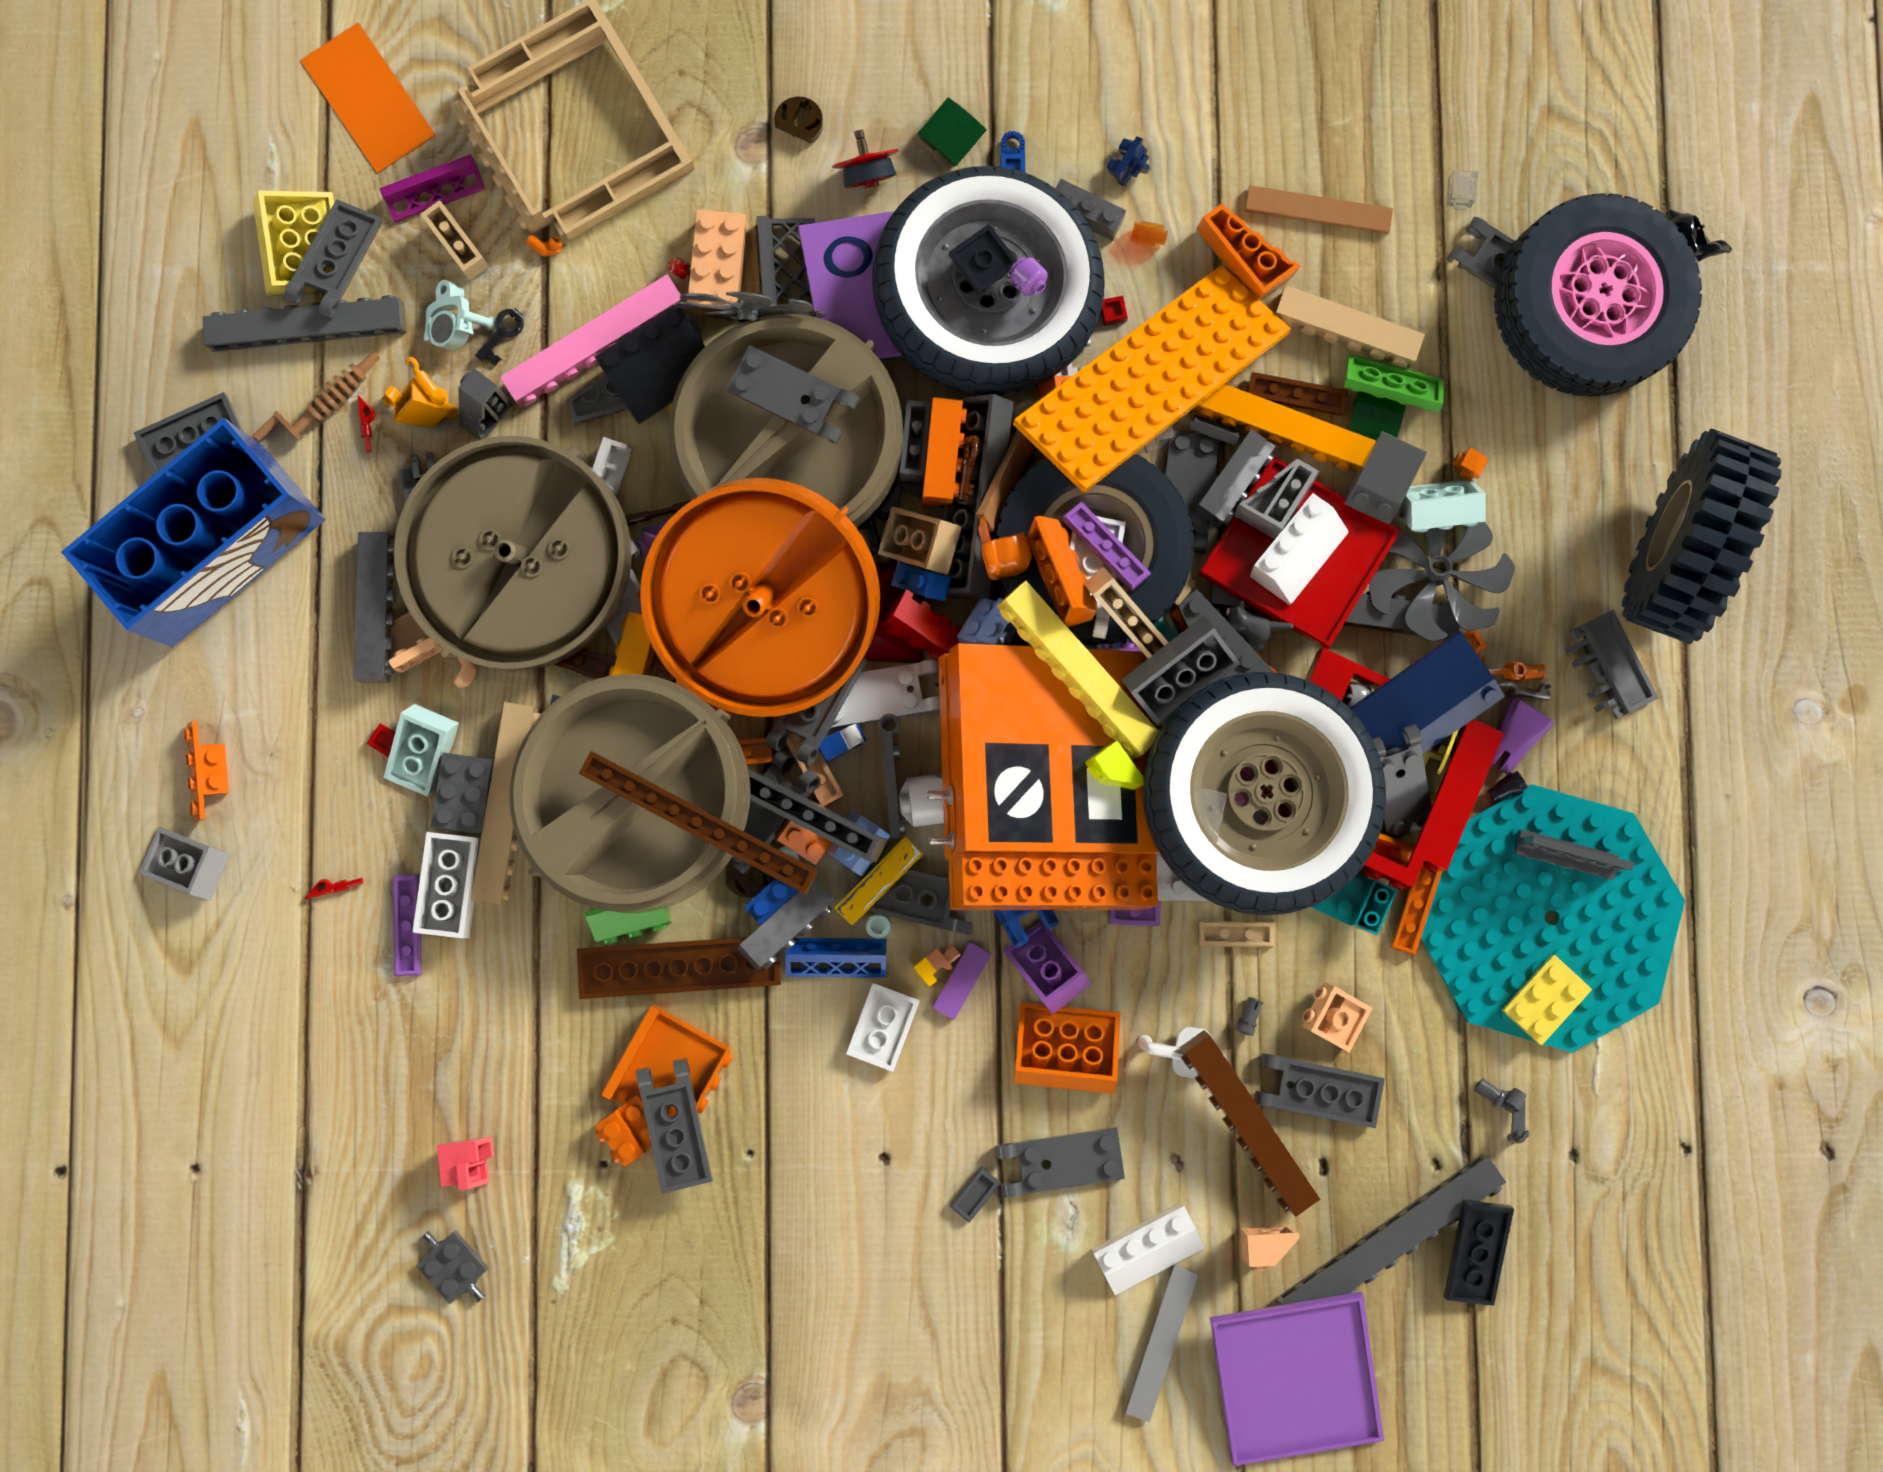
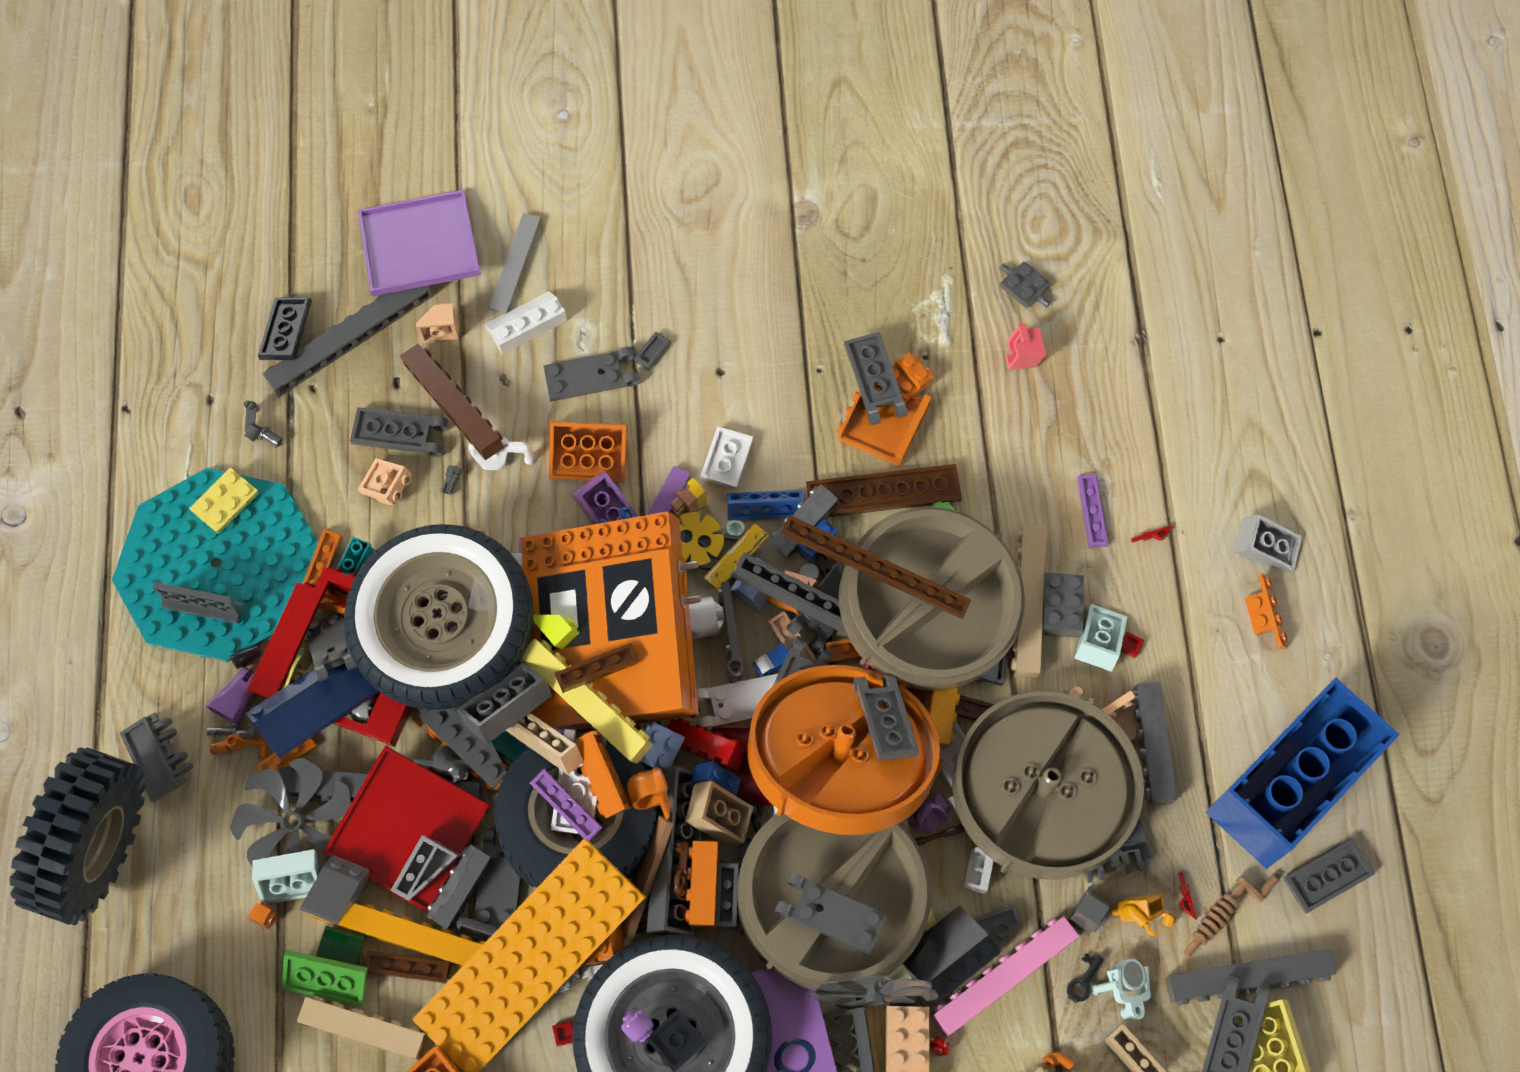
camera: 175 degrees right, 15 degrees down
white brick [413,832,481,938] -> none
white slope [1250,493,1349,605] -> none
none -> reddish brown plate [555,643,639,693]
none -> yellow piece [680,512,724,566]
none -> dark grey hinge [854,674,919,761]

